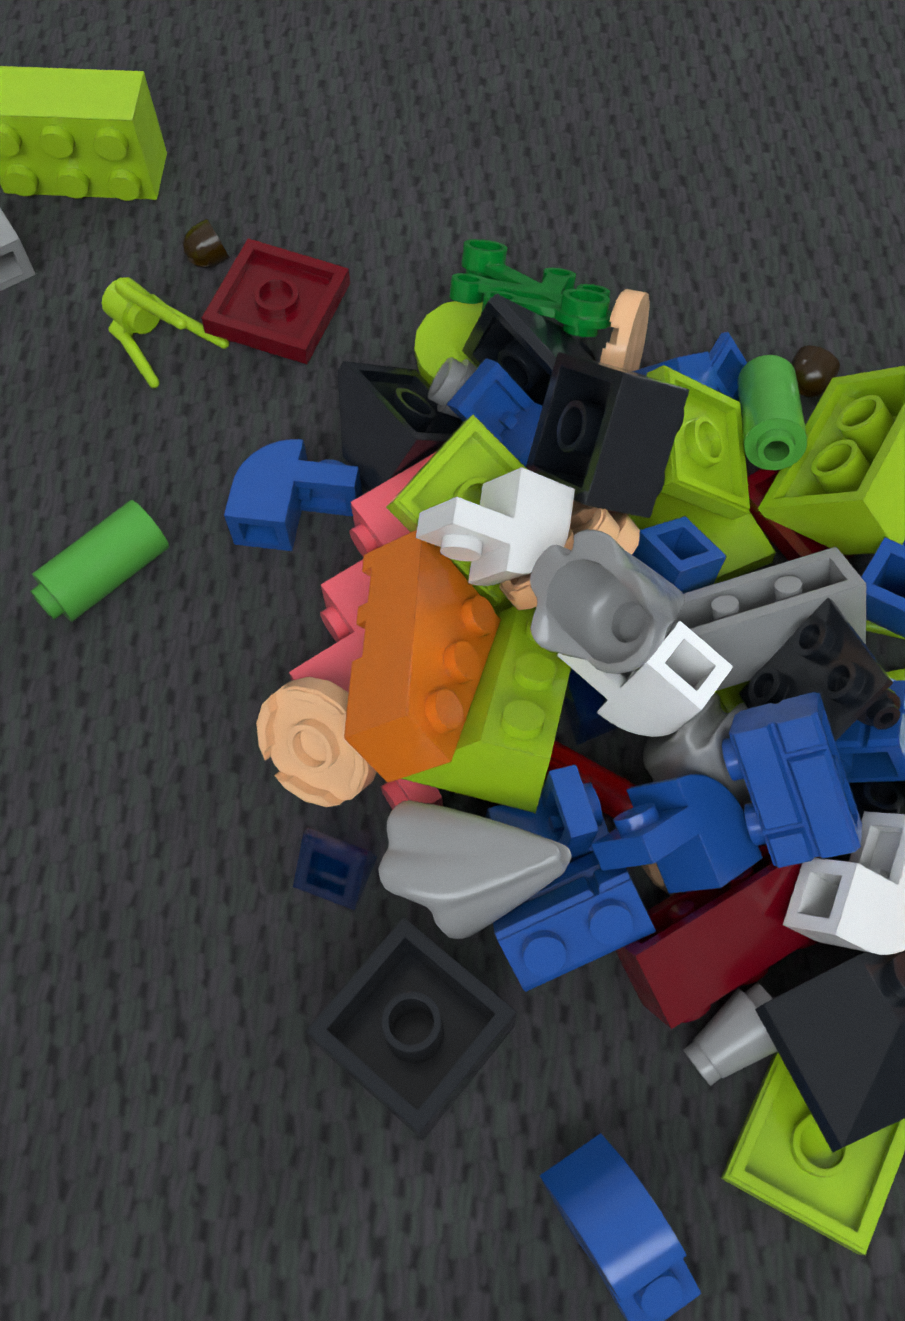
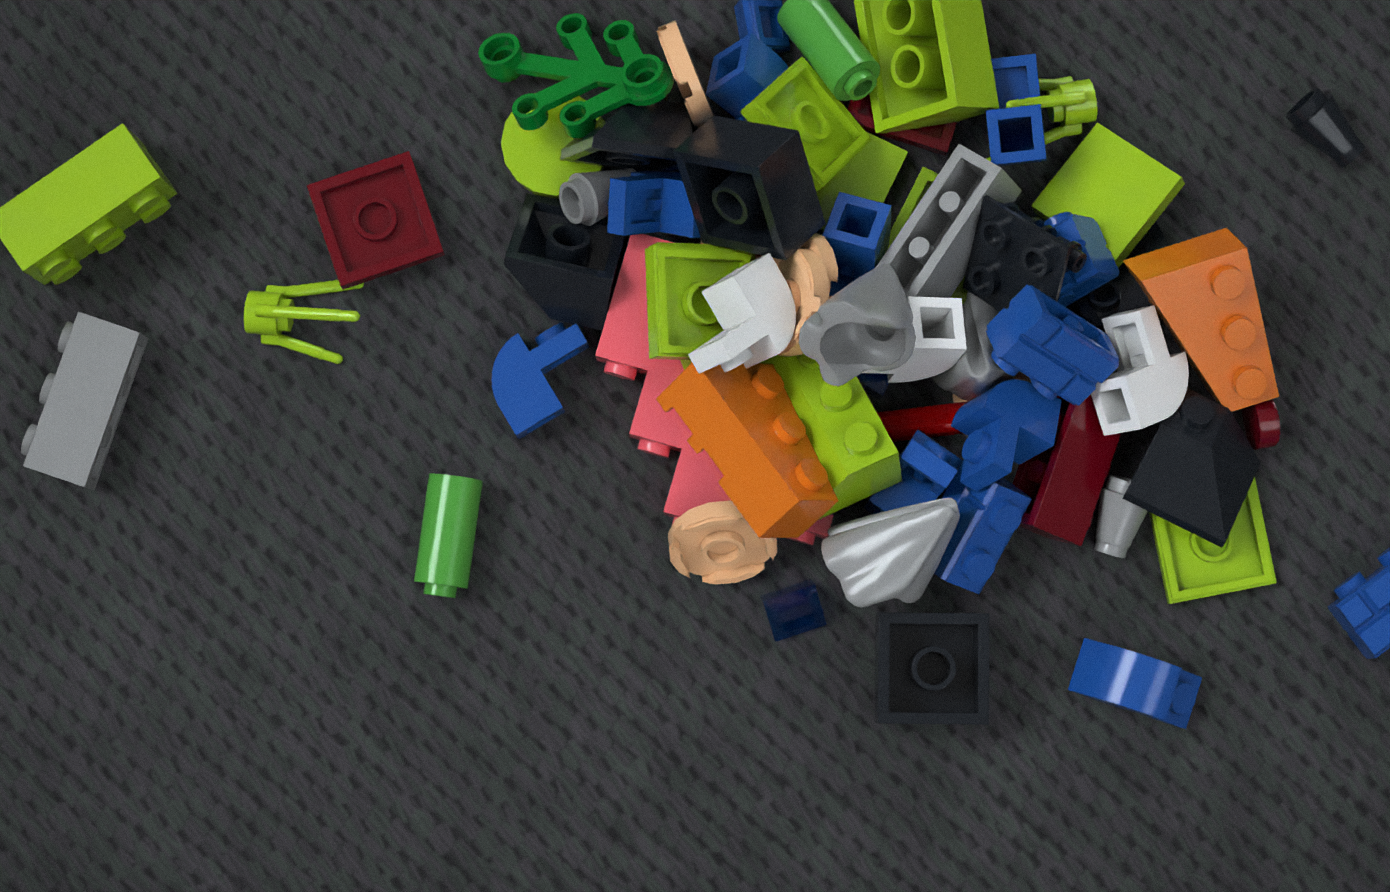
camera: 40 degrees left, 20 degrees up
dark brown hinge [182,218,230,268] -> none

